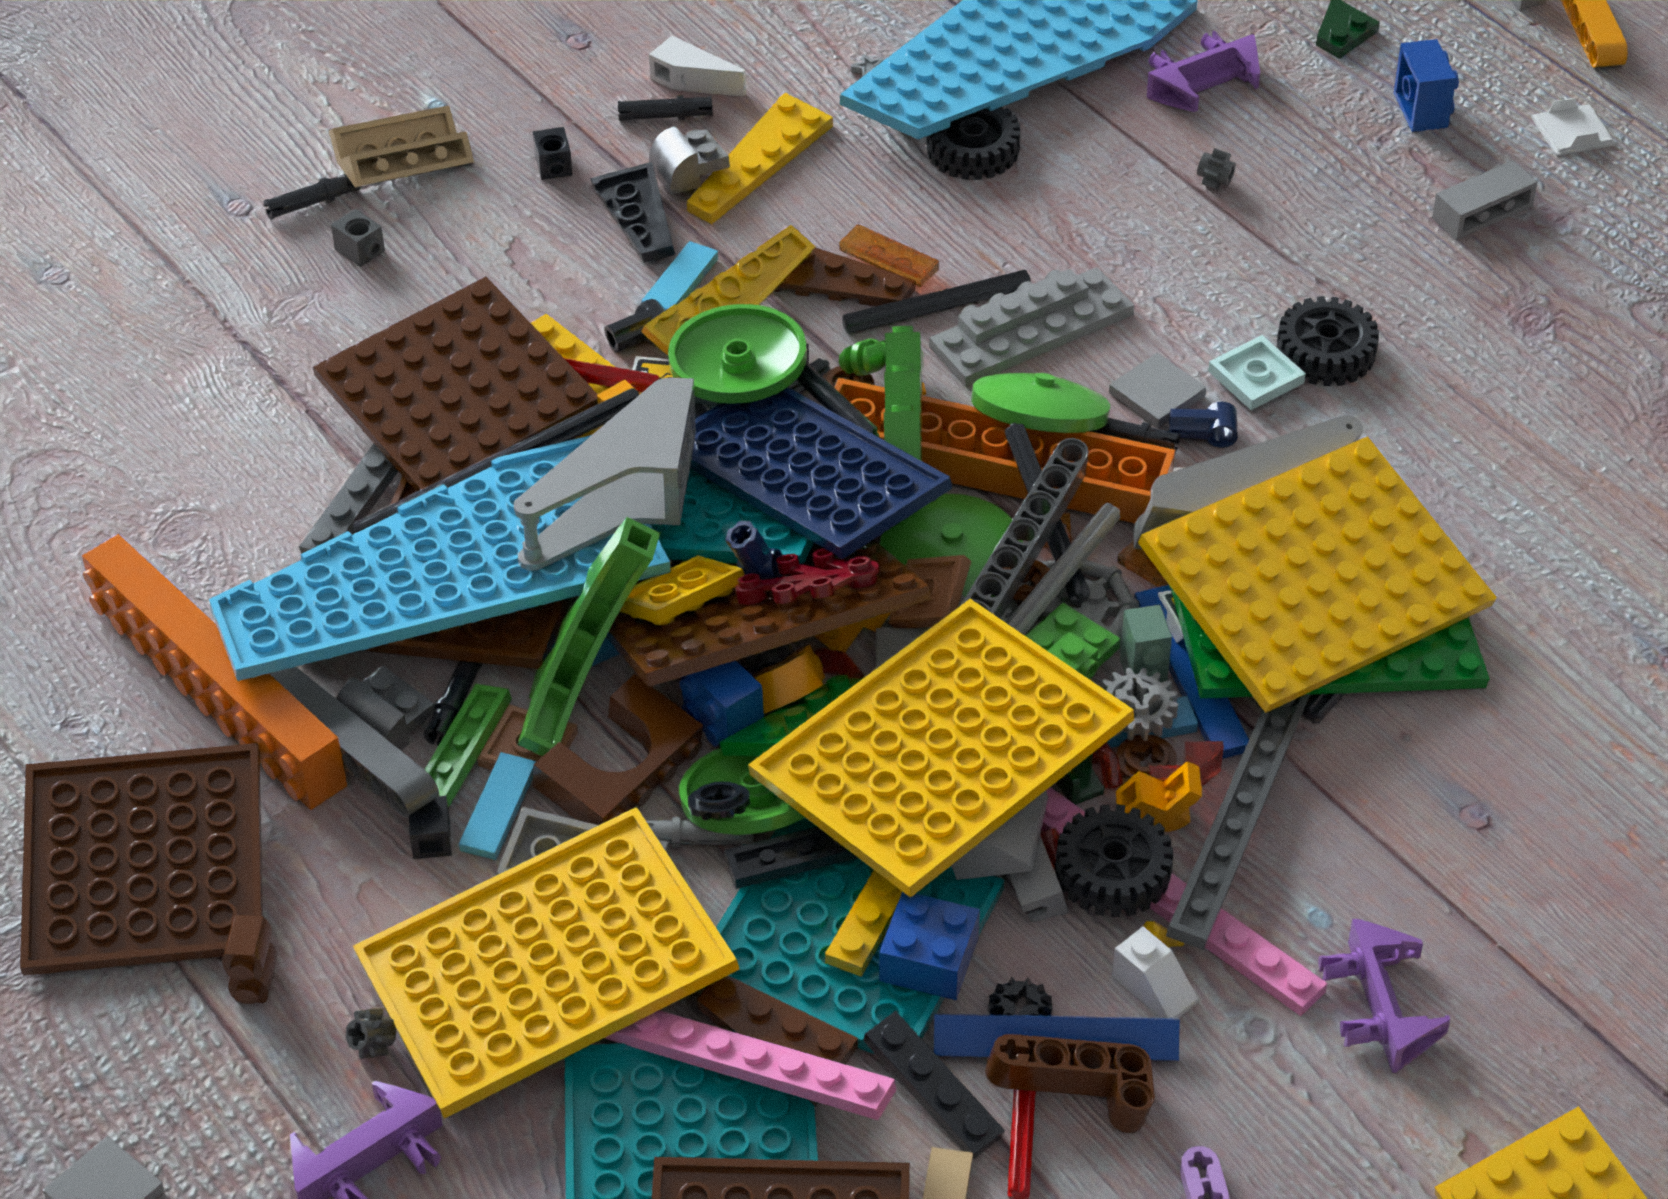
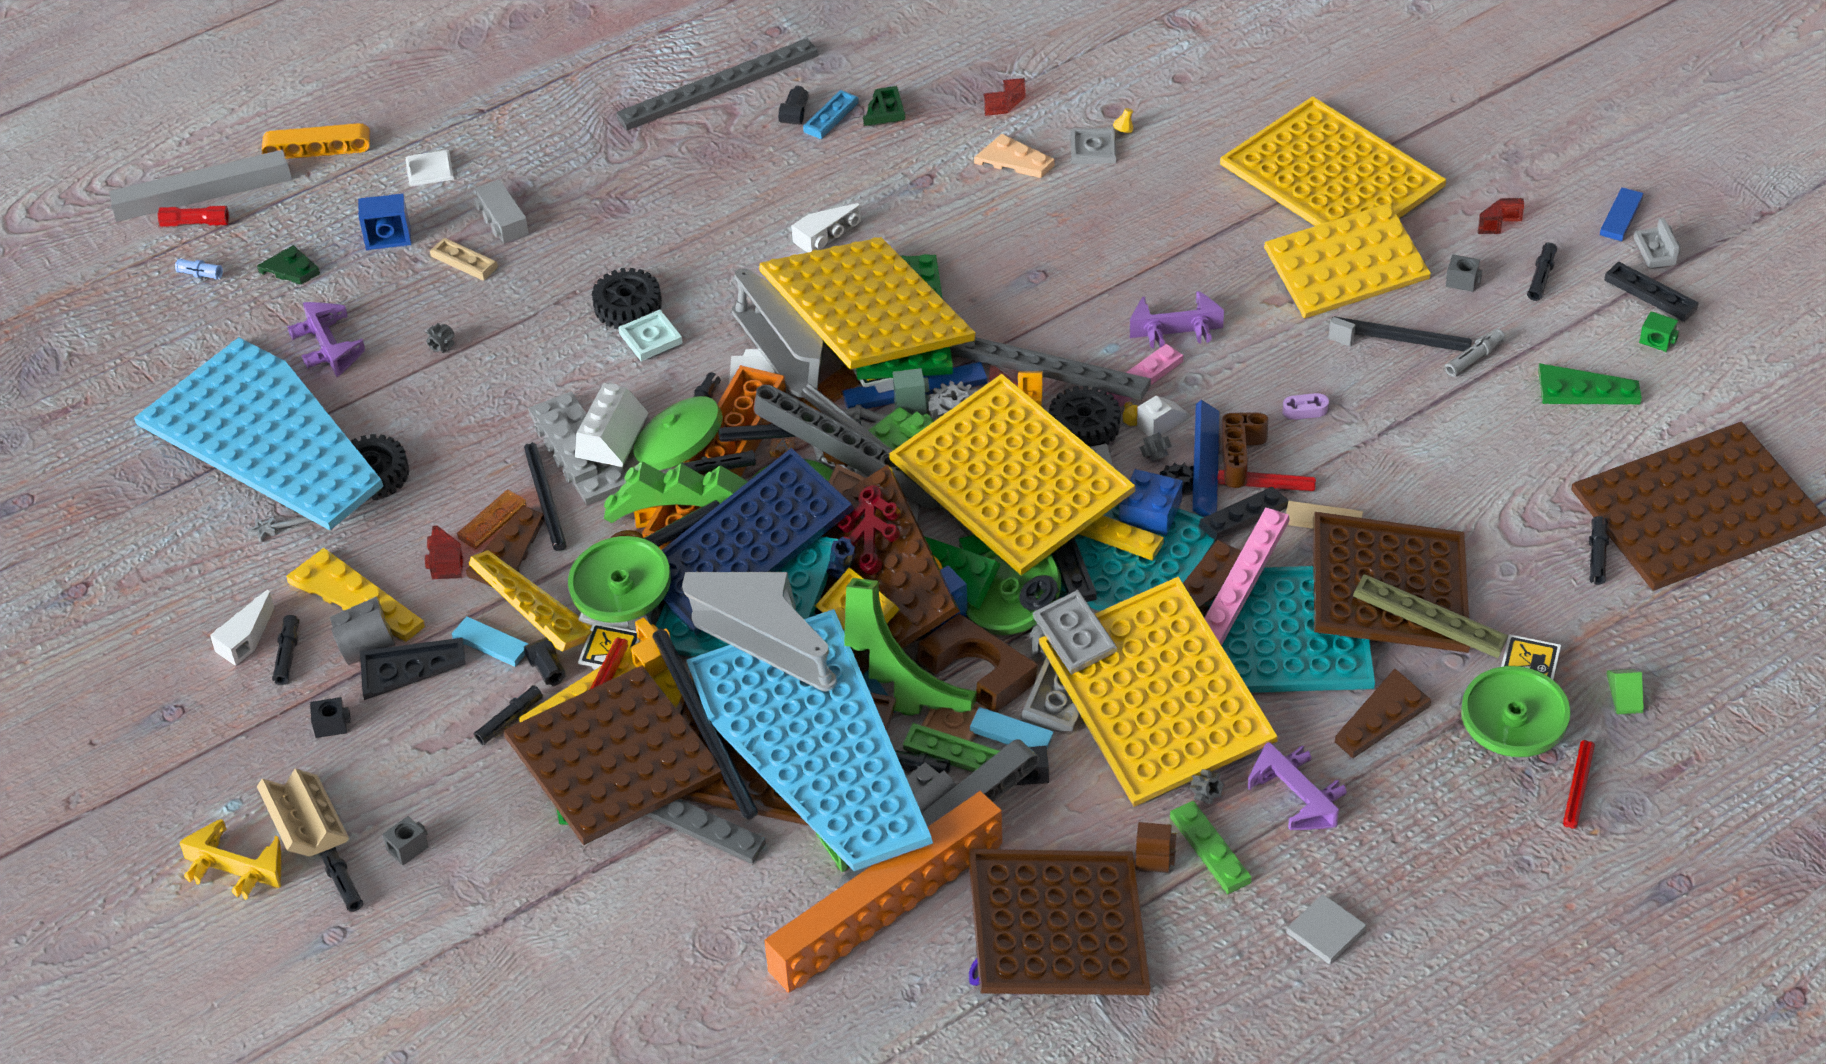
camera: 85 degrees left, 0 degrees up
bright green arm [838,338,886,376] -> none
light grey tile [1109,353,1206,428] -> none
dark blue piece [1169,401,1238,448] -> none
none -> yellow hose [179,819,281,900]
none -> clear red slope [425,525,464,579]
none -> tan tile [430,238,498,281]
none -> black pin [473,685,543,745]
none -> white slope [575,383,648,467]
none -> black pin [681,450,756,476]
none -> white slope [792,203,861,252]
none -> light grey tile [1033,590,1117,675]
none -> dark grey gear [1140,432,1172,461]
none -> bright green plate [1170,801,1251,894]

